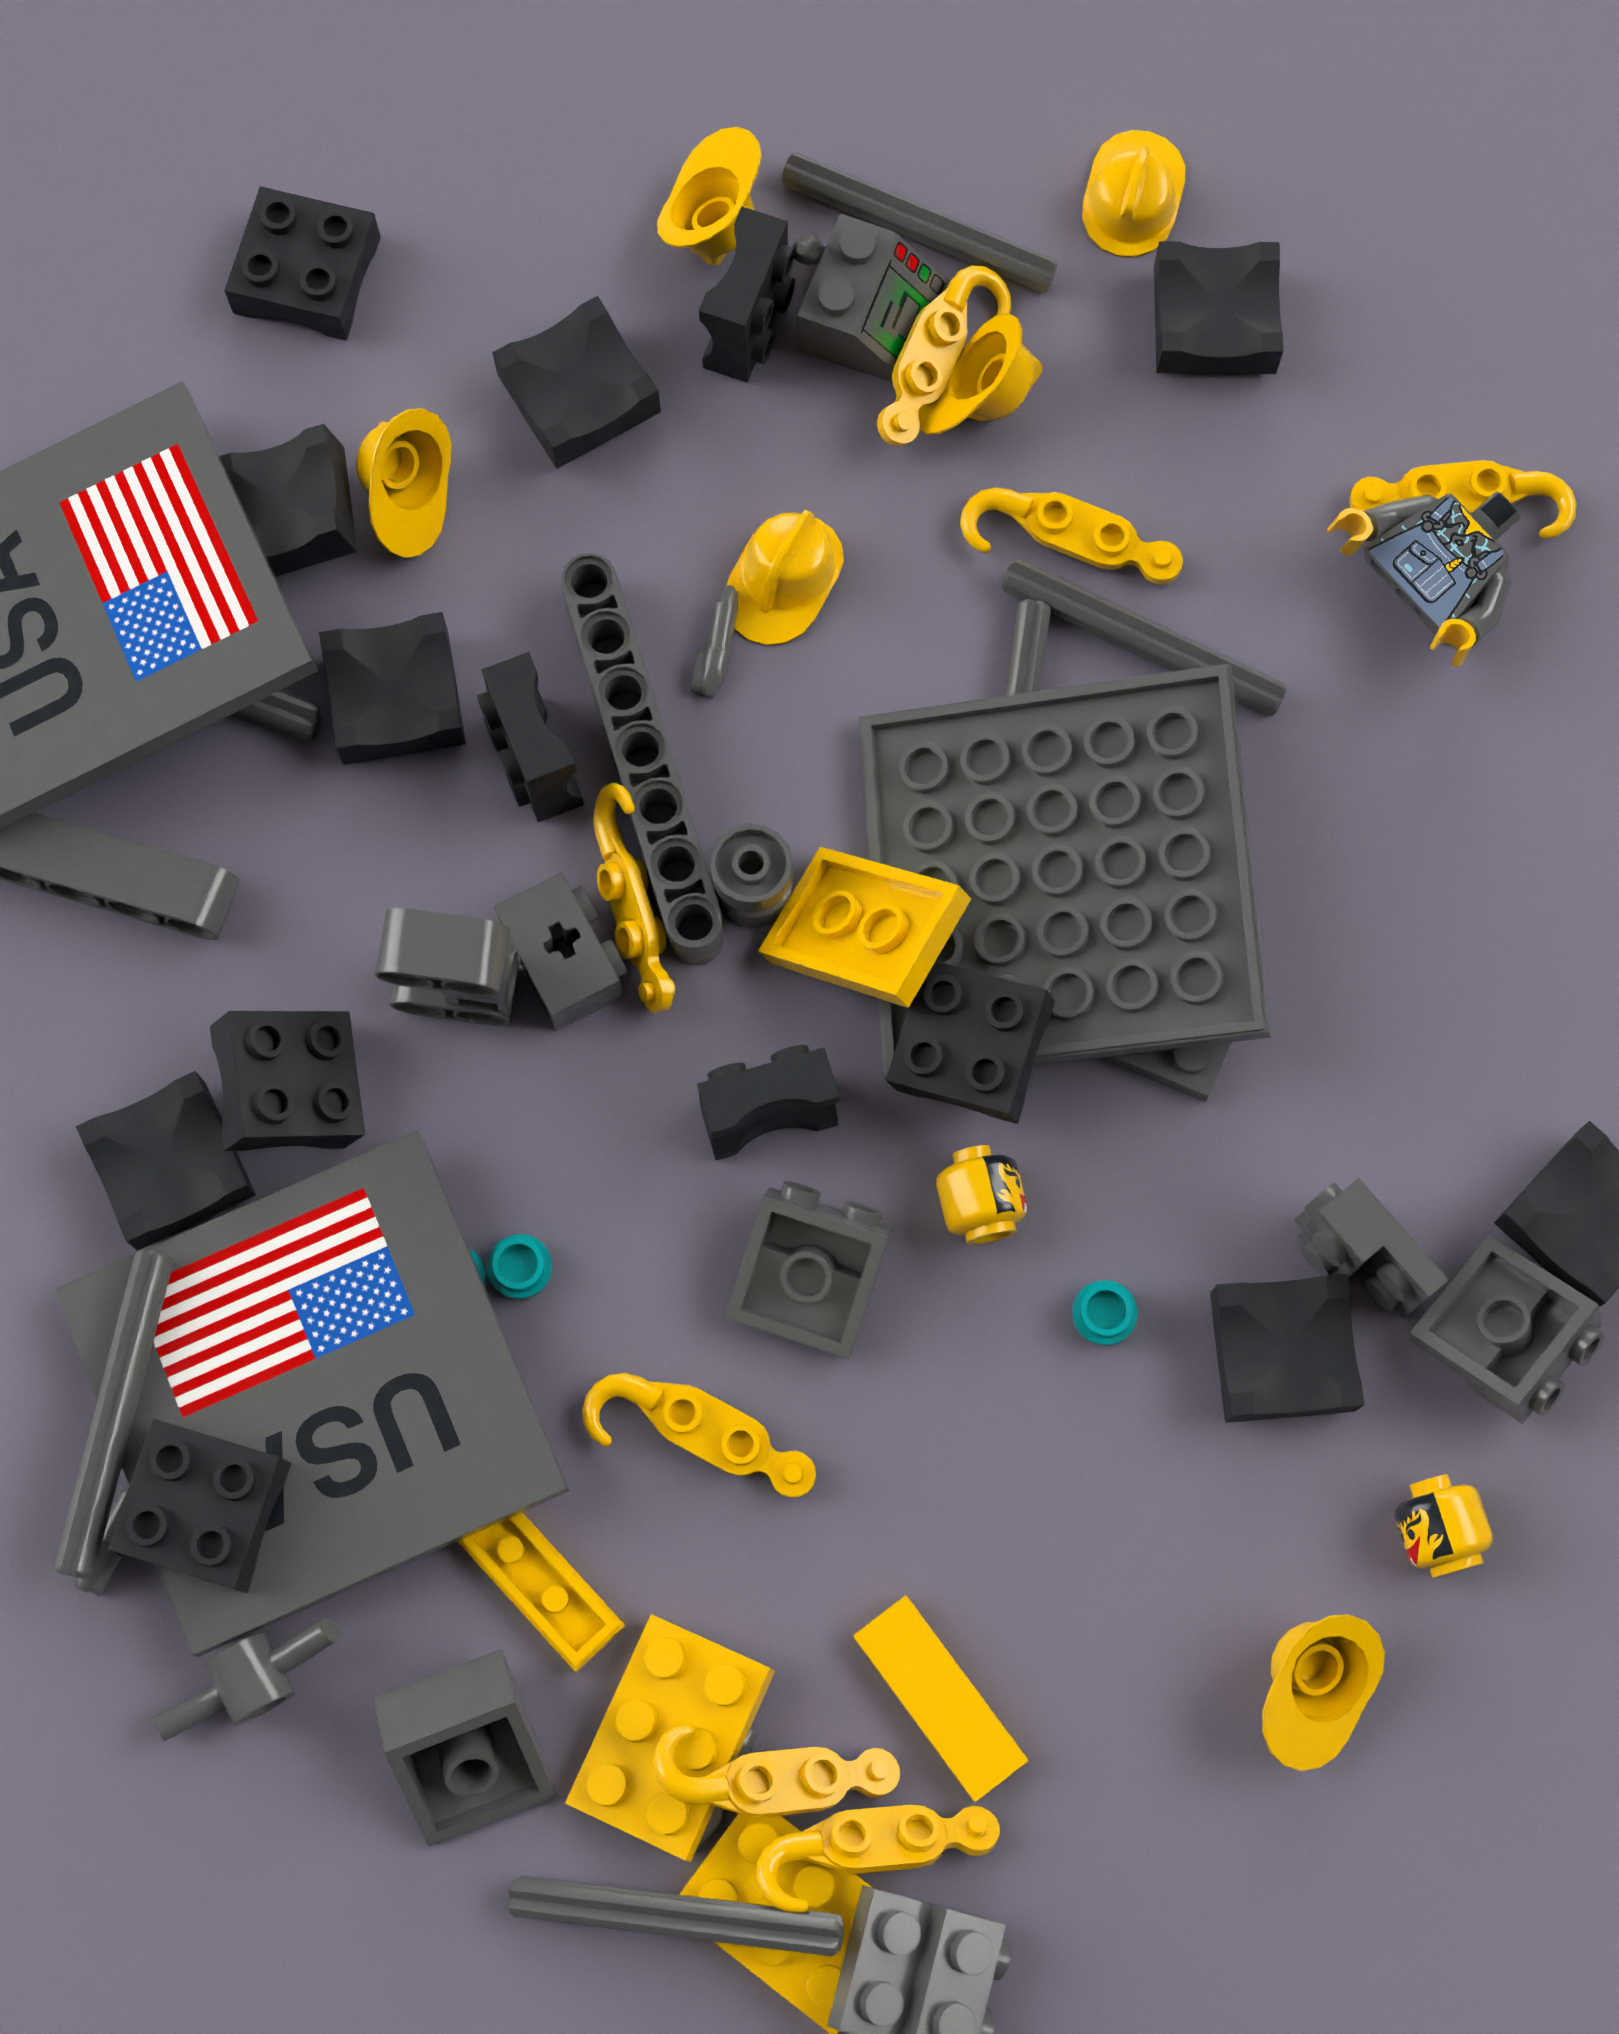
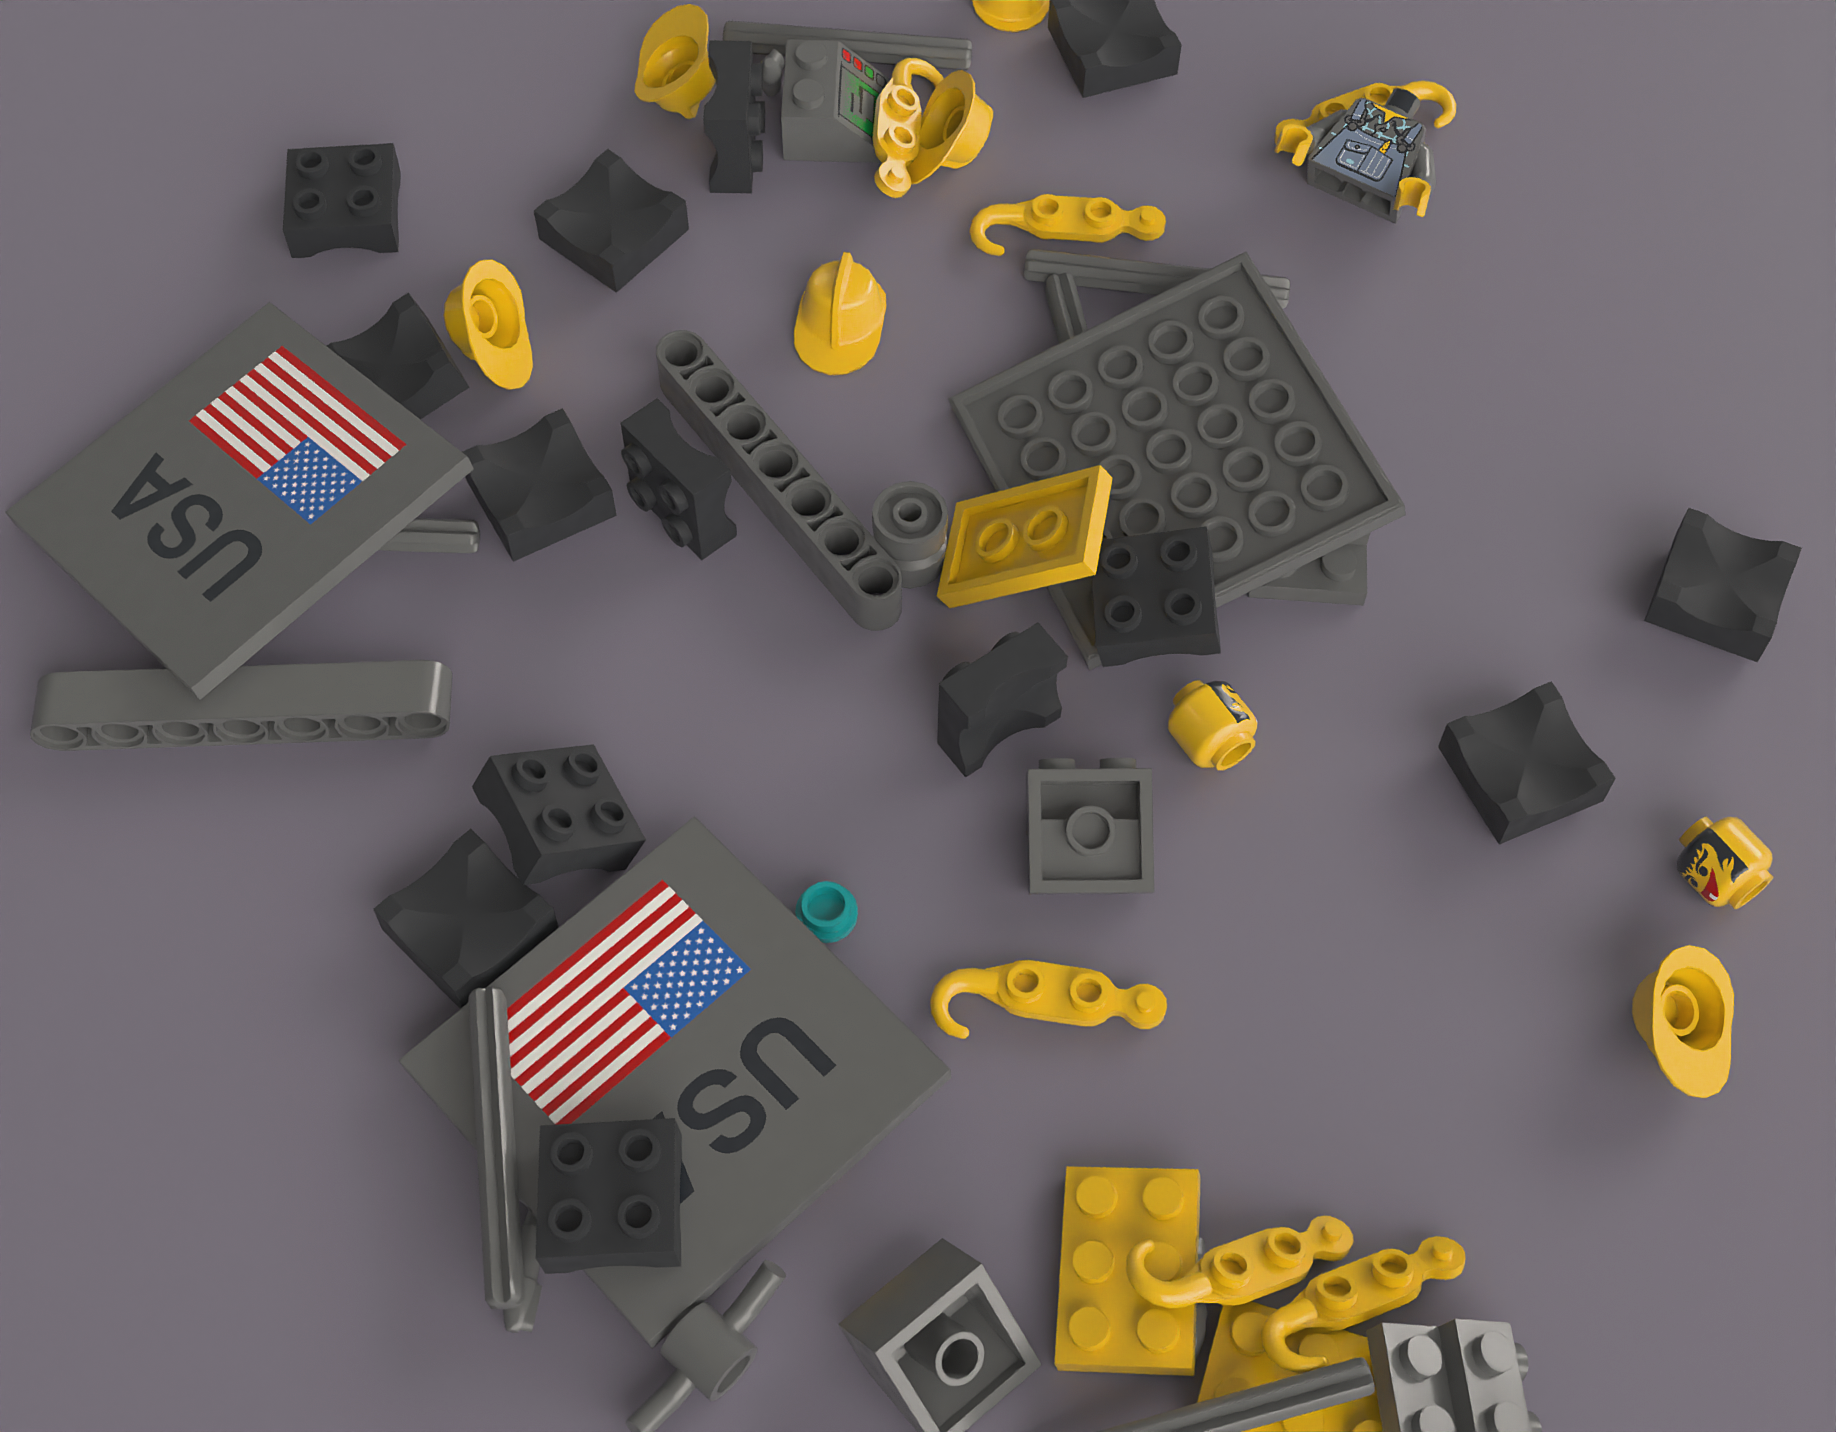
camera: 20 degrees left, 15 degrees down
dark grey beam [375,908,519,1026] -> none
yellow tile [457,1512,626,1673] -> none
dark grey brick [493,872,627,1031] -> none
yellow piece [593,783,675,1013] -> none
dark grey piece [691,585,738,698] -> none
yellow tile [852,1595,1029,1802] -> none
teal plate [1072,1280,1138,1346] -> none
dark grey plate [1294,1178,1449,1318] -> none
dark grey plate [1410,1235,1604,1424] -> none

